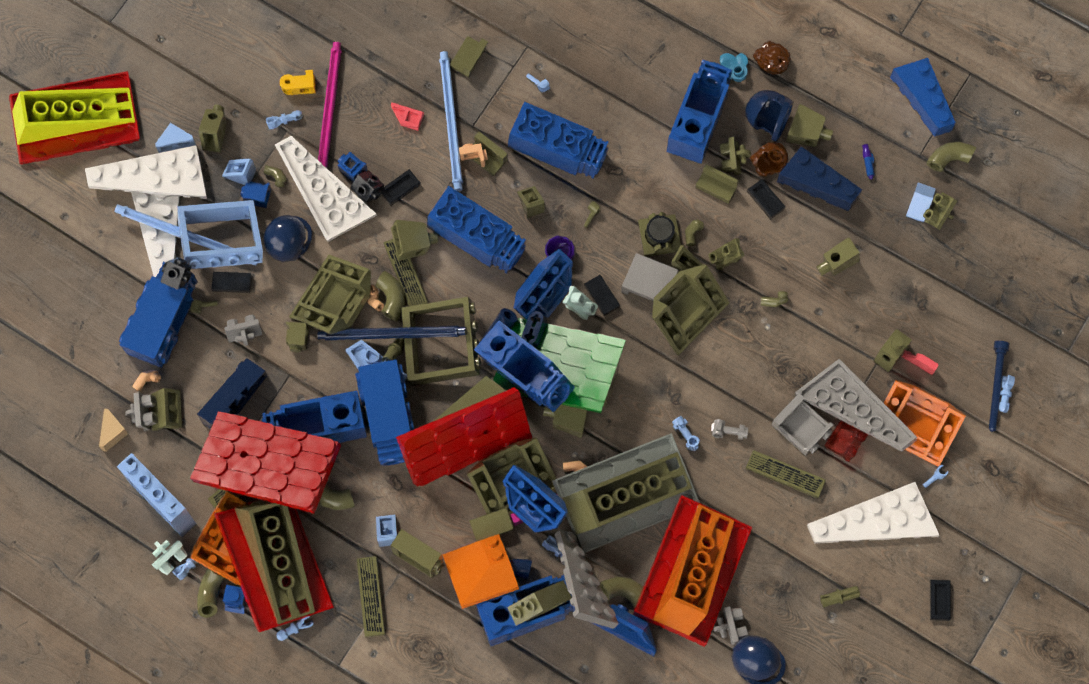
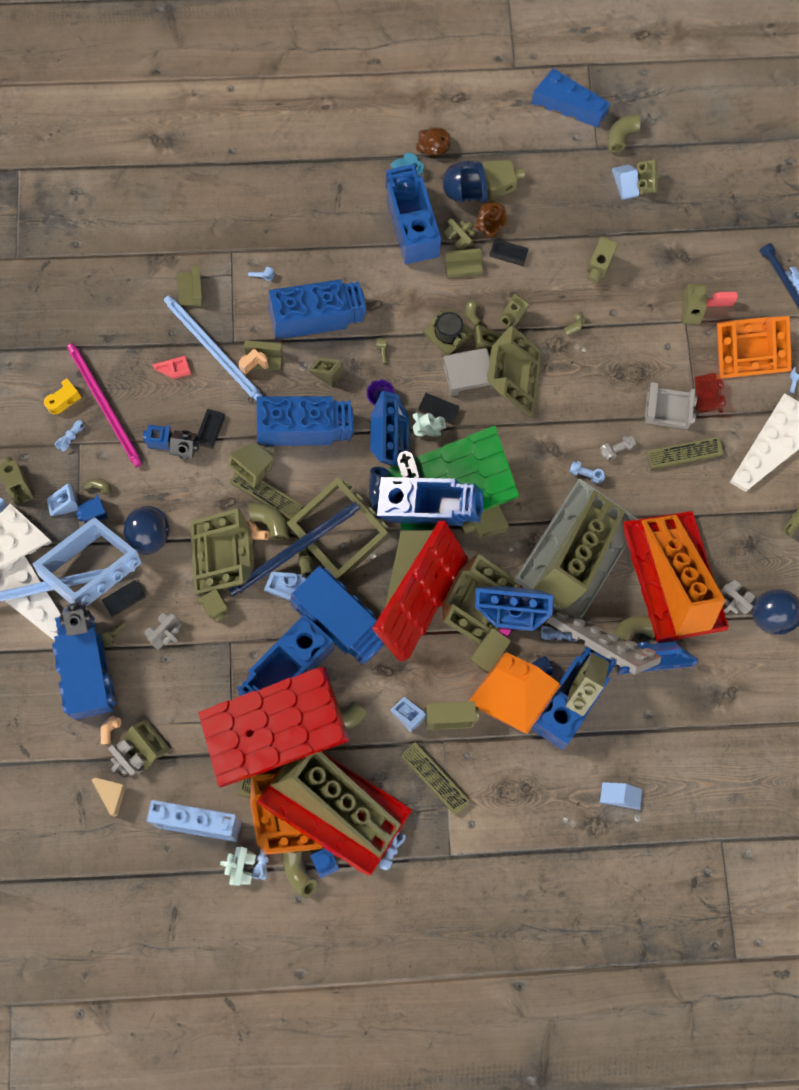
camera: 40 degrees left, 0 degrees up
dark blue wedge [197,358,267,430] -> none
white wing [275,136,377,242] -> none
light nougat arm [563,460,588,472] -> none
dark blue wedge [777,147,862,211] -> none
light grey wing [795,359,917,452] -> none
piece [862,144,875,179] -> none

